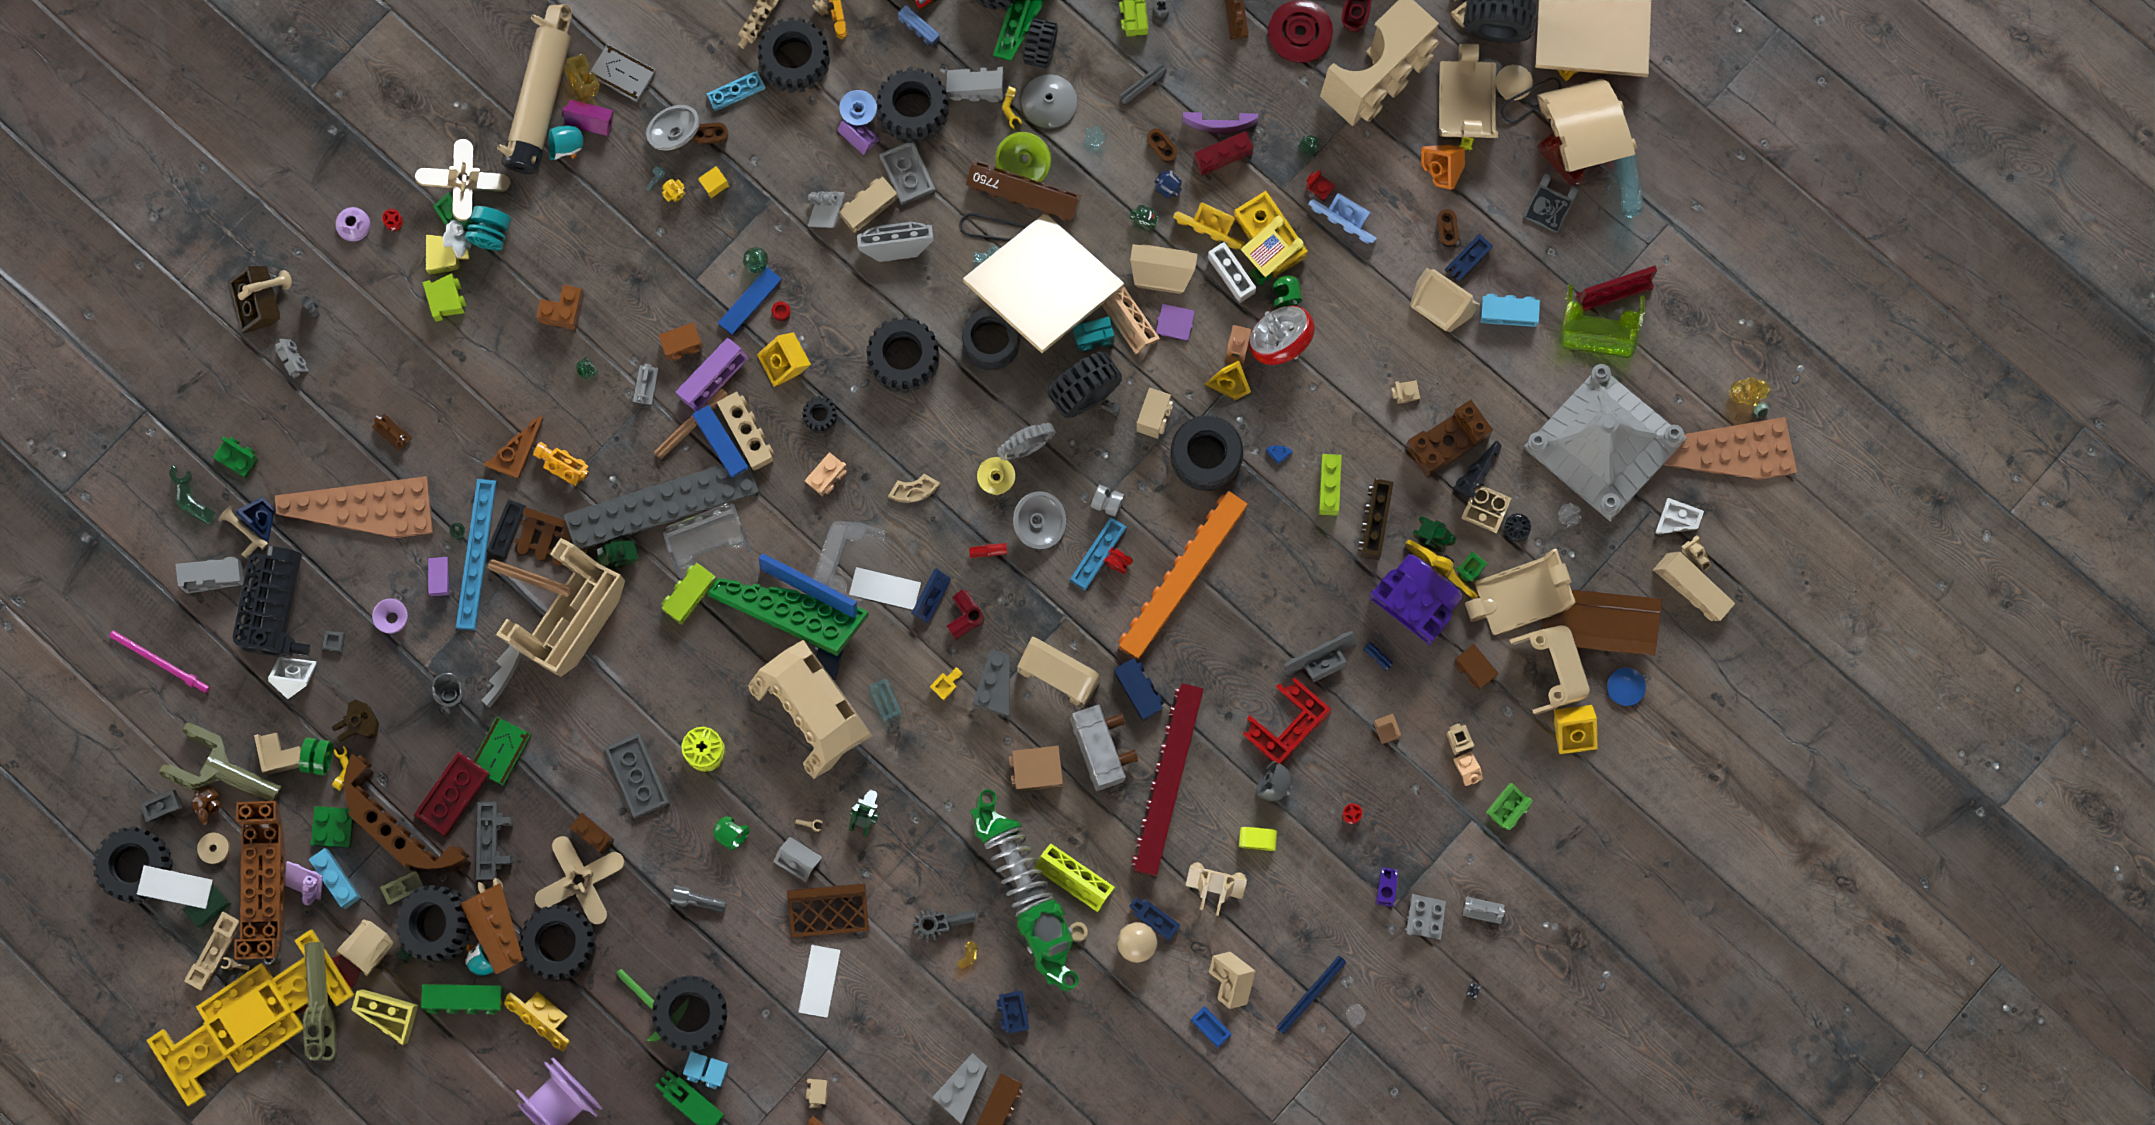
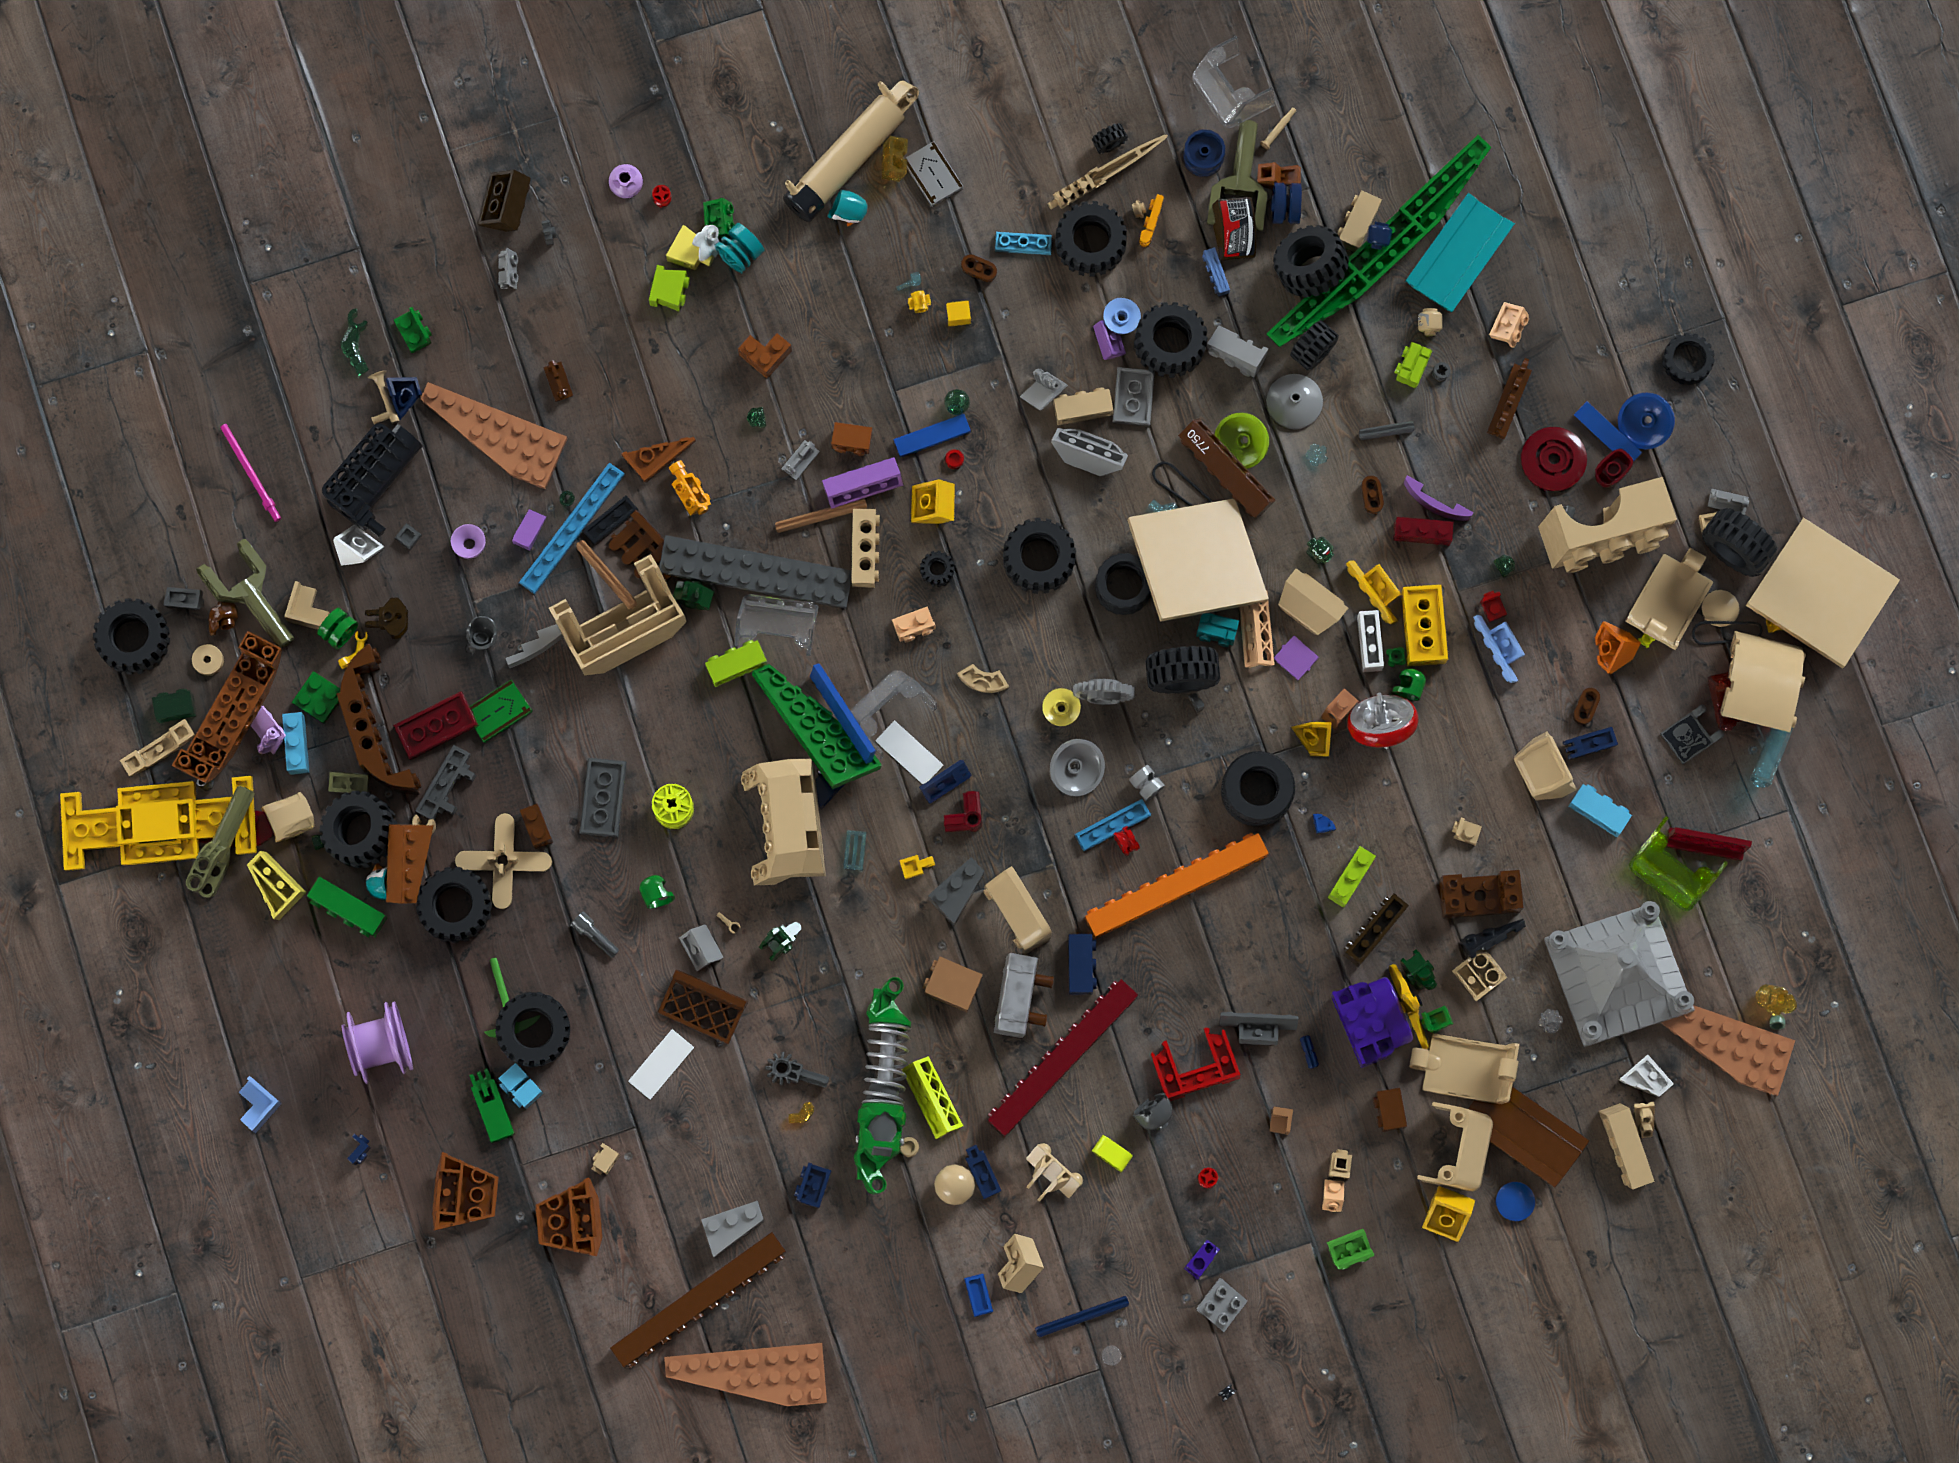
camera: 25 degrees right, 0 degrees up
white sticker [137,865,212,909] -> none
light grey wedge [176,557,244,594] -> none
tan hand [221,957,250,971] -> none
tan piece [238,270,292,300] -> none
piece [415,139,510,221] -> none
yellow bracket [504,992,570,1052] -> none
magenta brick [562,99,613,136] -> none
light grey dish [646,105,700,150] -> none
blue tile [692,405,748,478] -> none
red axle [969,543,1008,558] -> none
yellow arm [1002,86,1022,130] -> none
tan brick [1136,387,1173,439] -> none
dark blue head [1154,171,1182,198] -> none
light yellow flag [1241,216,1304,278] -> none
light grey hinge [1463,897,1505,924] -> none
black wheel [1504,513,1531,542] -> none

